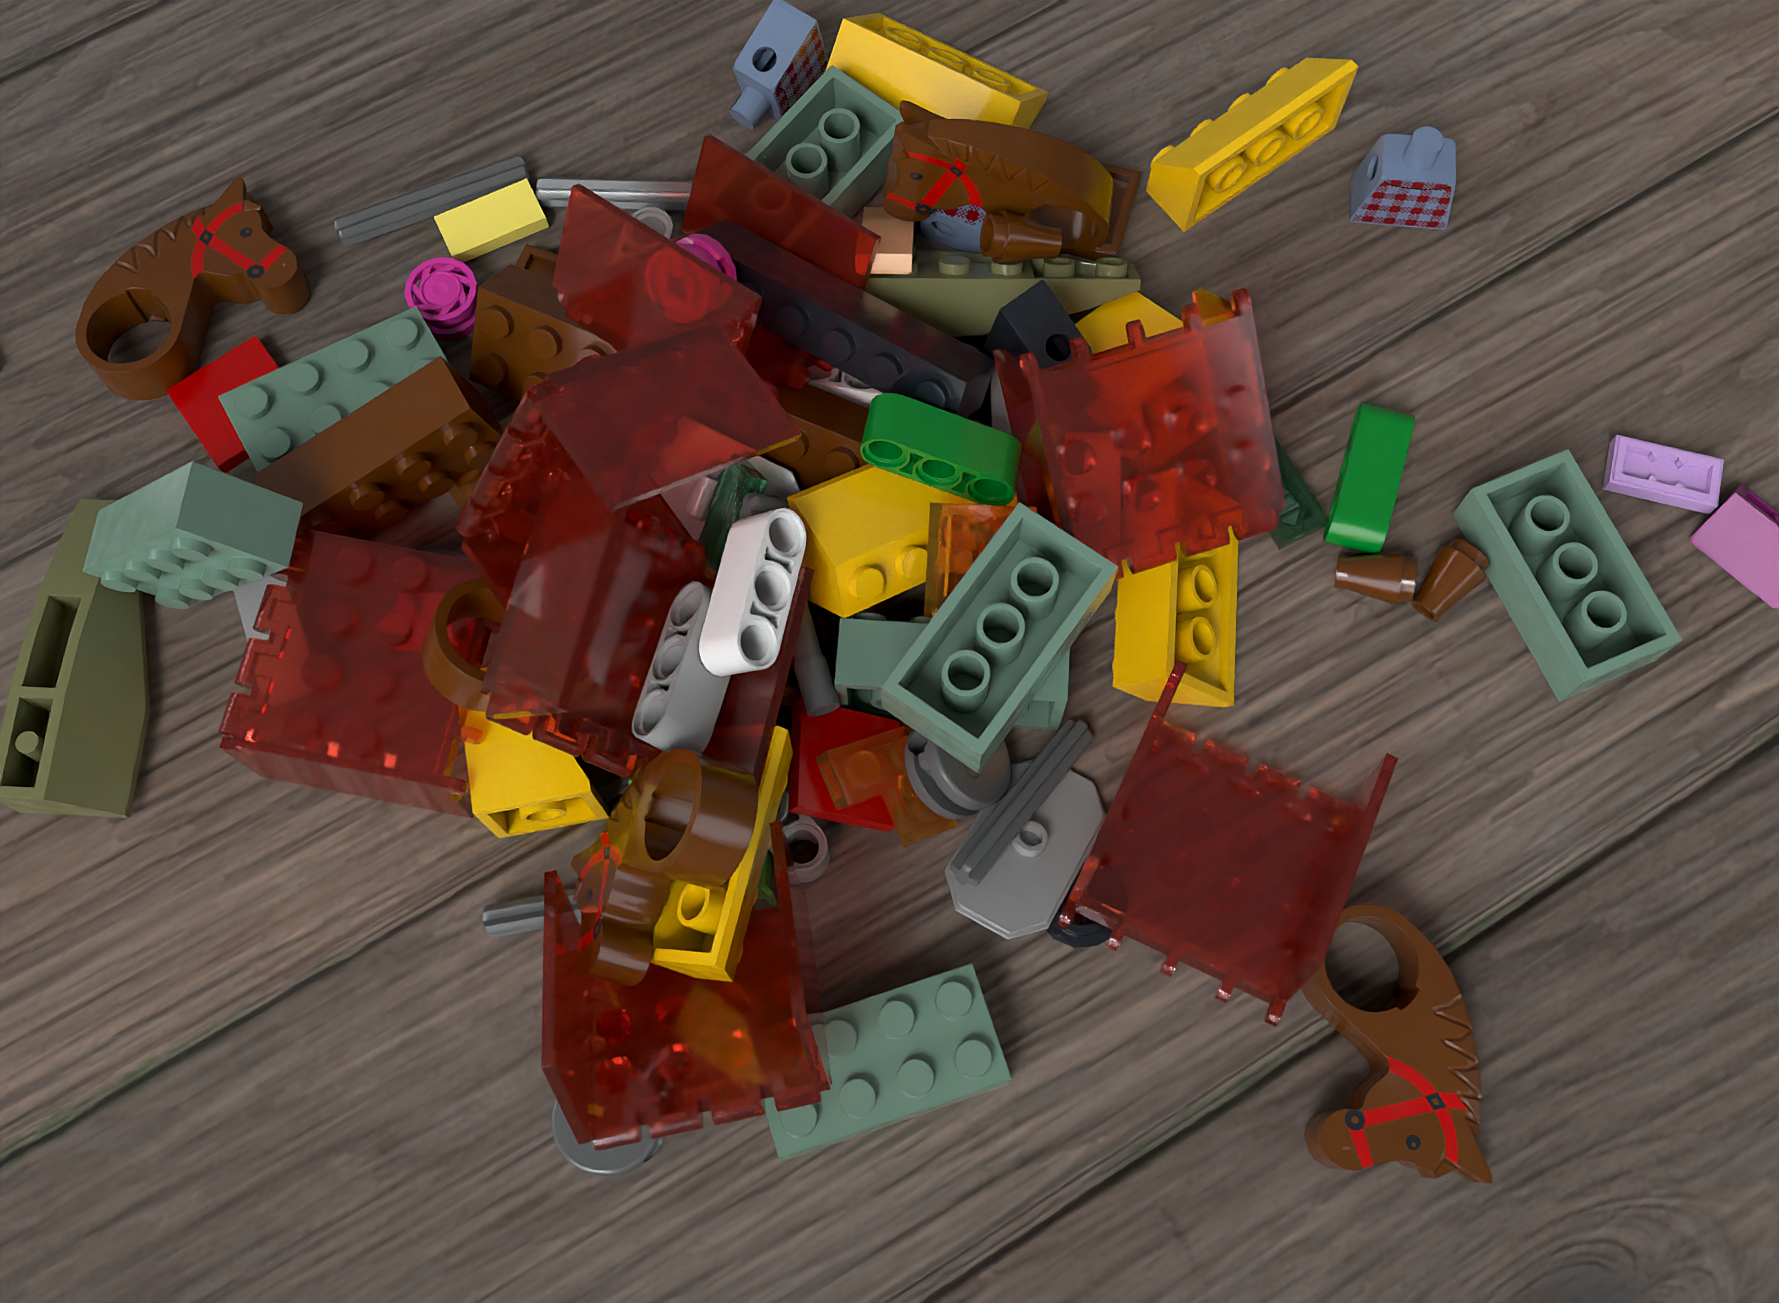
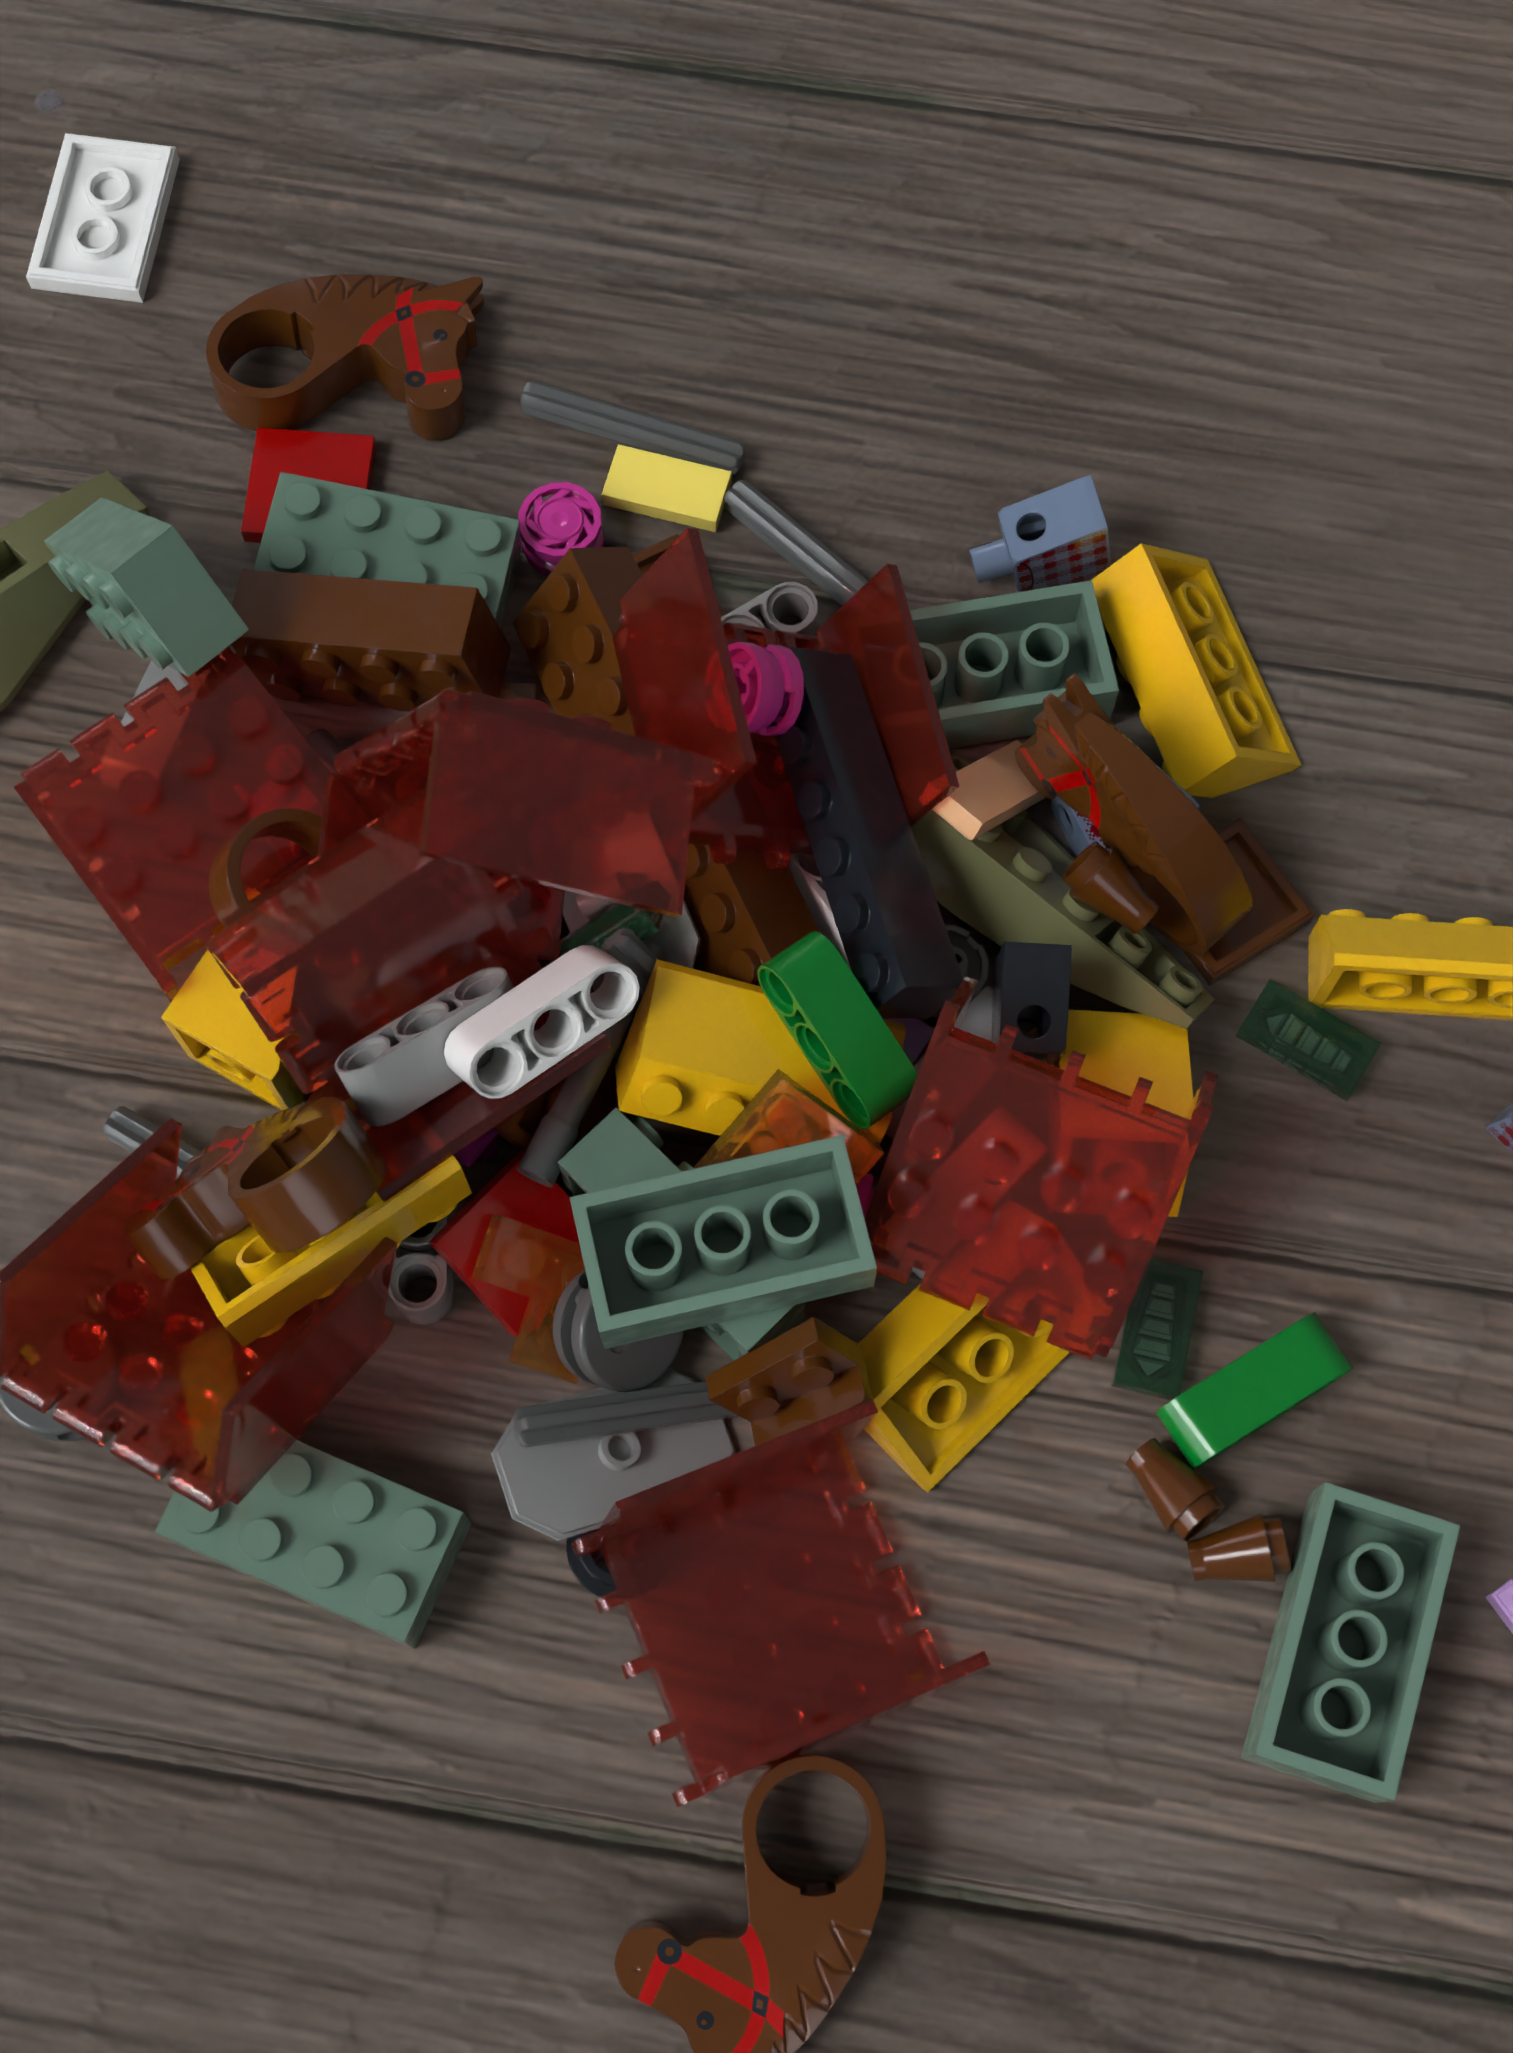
camera: 40 degrees right, 0 degrees up
none -> reddish brown bracket [705,1317,873,1459]
none -> clear green tile [1235,979,1382,1101]

